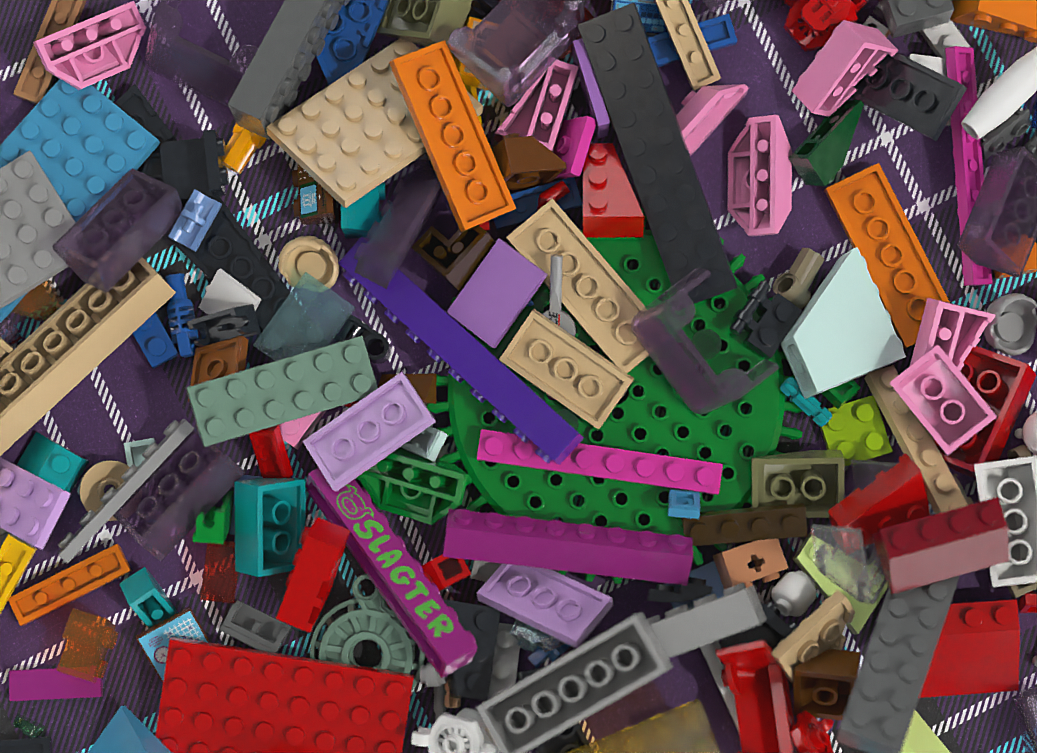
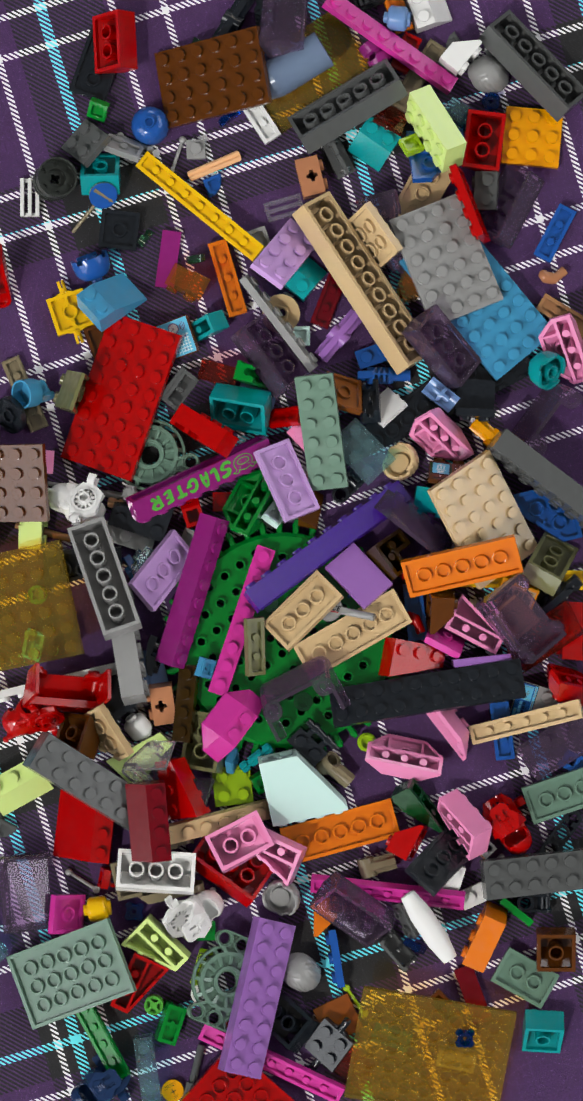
camera: 100 degrees right, 5 degrees up
none -> clear green tile [186,254,206,265]
none -> dark pink wedge [201,689,264,762]
none -> red plate [213,492,231,512]
none -> dark azure tile [225,748,240,774]
none -> olive plate [244,616,266,677]
none -> dark red tile [310,272,342,330]
none -> medium lavender piece [314,309,362,364]
none -> dark tan piece [356,853,397,879]
none -> lime plate [357,732,376,752]
none -> red slope [385,825,430,861]
none -> bright pink wedge [409,407,474,461]
none -> teal cylinder [528,351,566,390]

